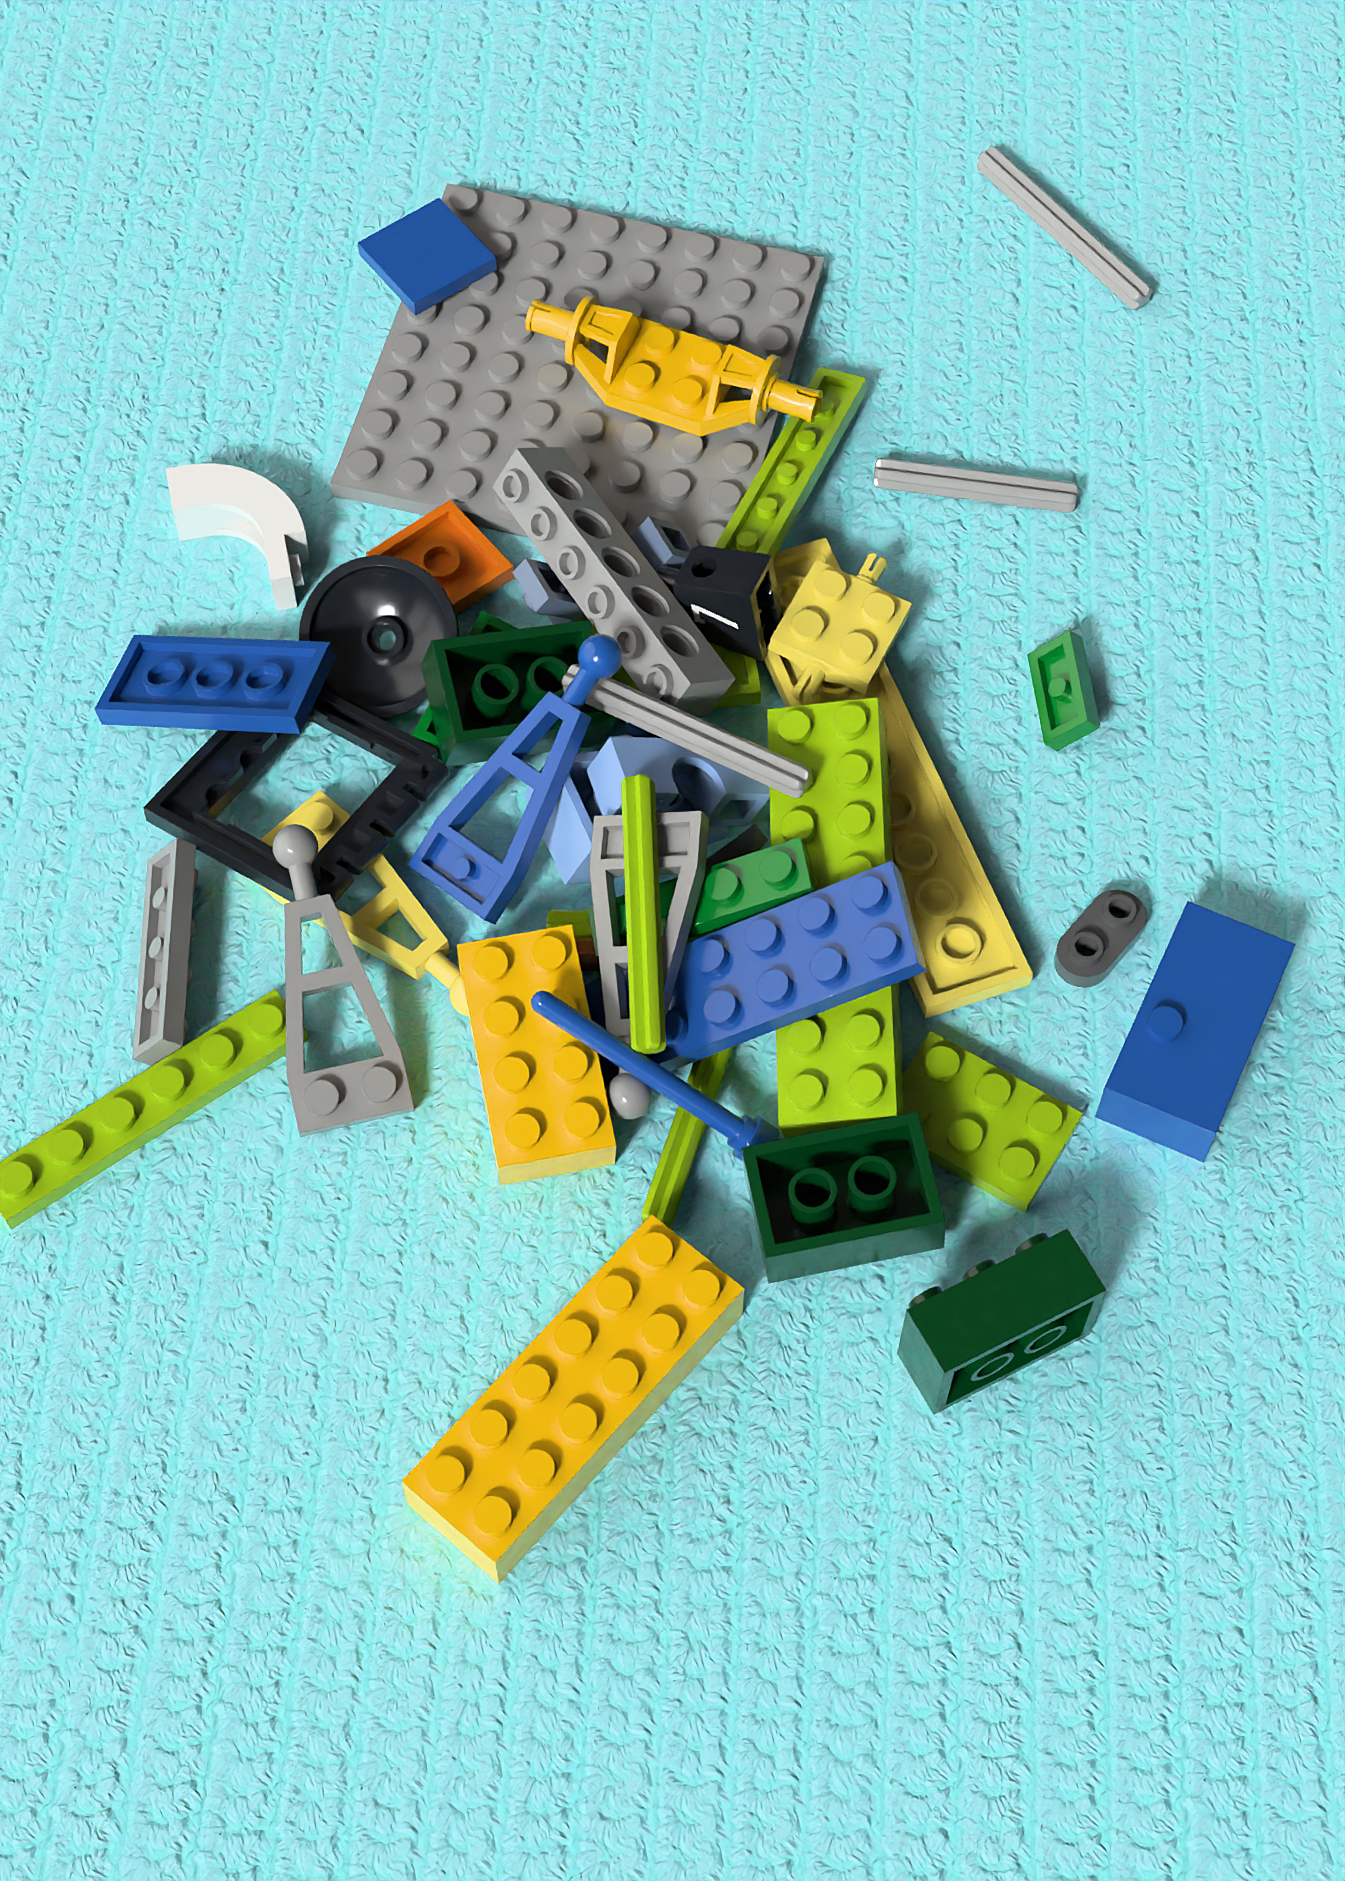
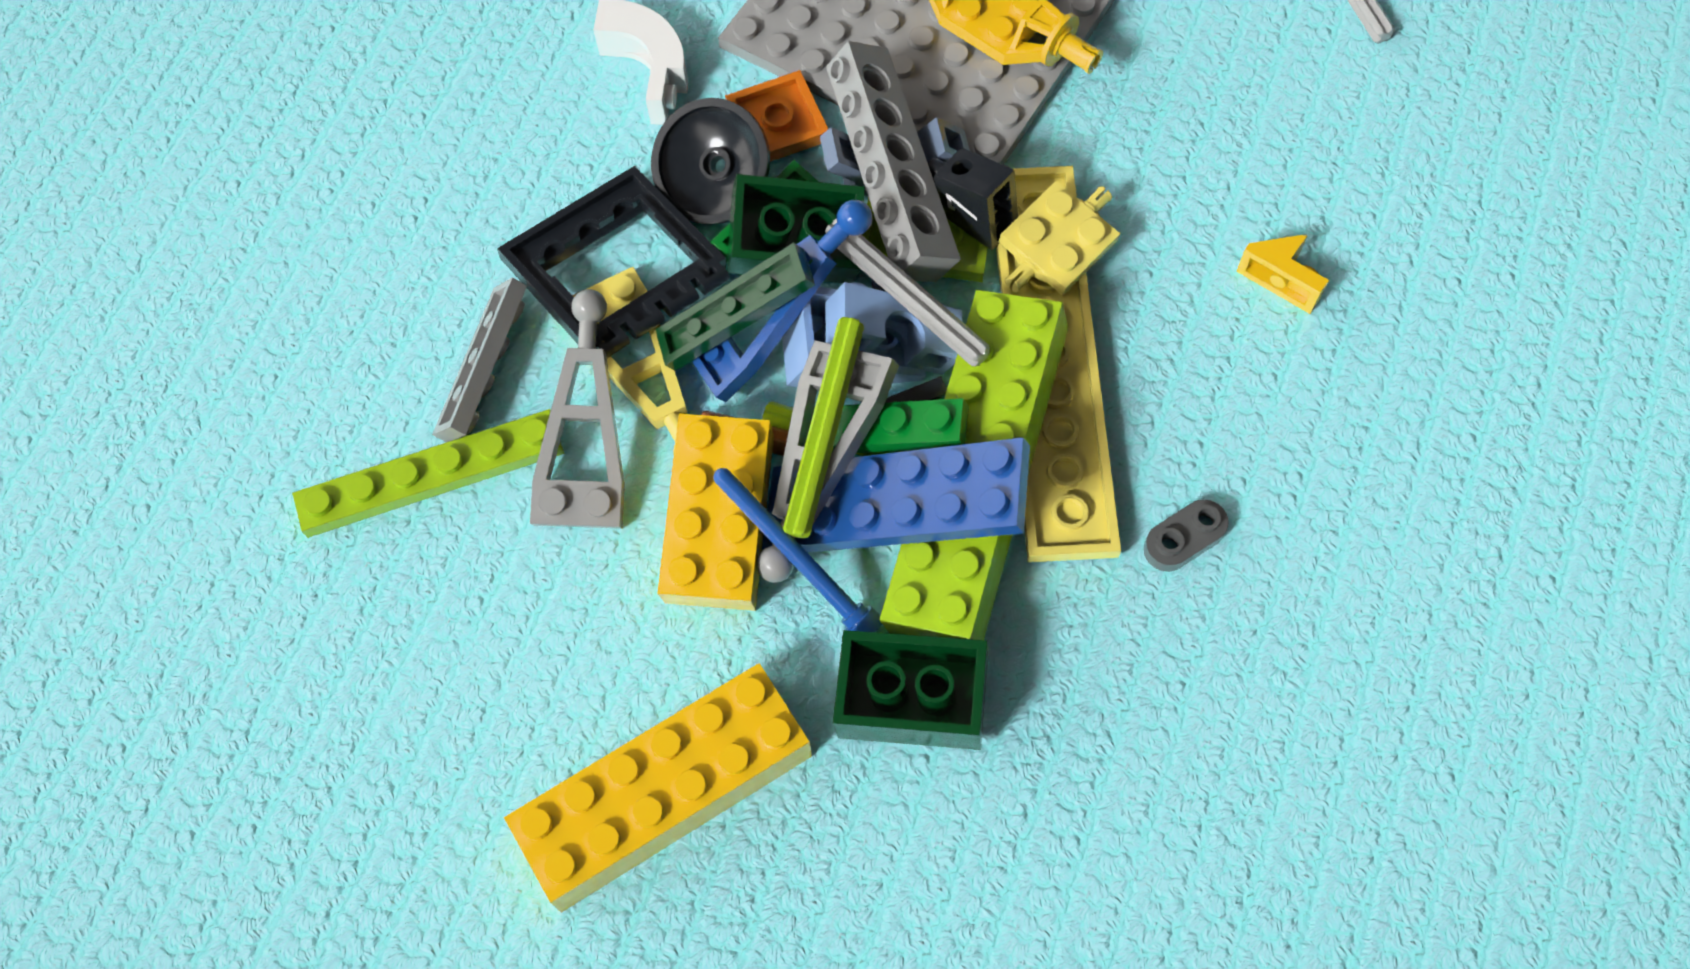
camera: 20 degrees right, 5 degrees up
blue plate [95,635,335,734] -> none
lime axle [641,1047,733,1228] -> none
lime plate [714,366,867,559] -> none
light grey axle [873,457,1078,513] -> none
dark green brick [897,1229,1107,1415] -> none
lime plate [903,1031,1084,1214] -> none
green plate [1027,630,1101,751] -> none
blue brick [1095,901,1296,1163] -> none
none -> dark green plate [655,243,815,371]
none -> yellow slope [1236,235,1329,314]

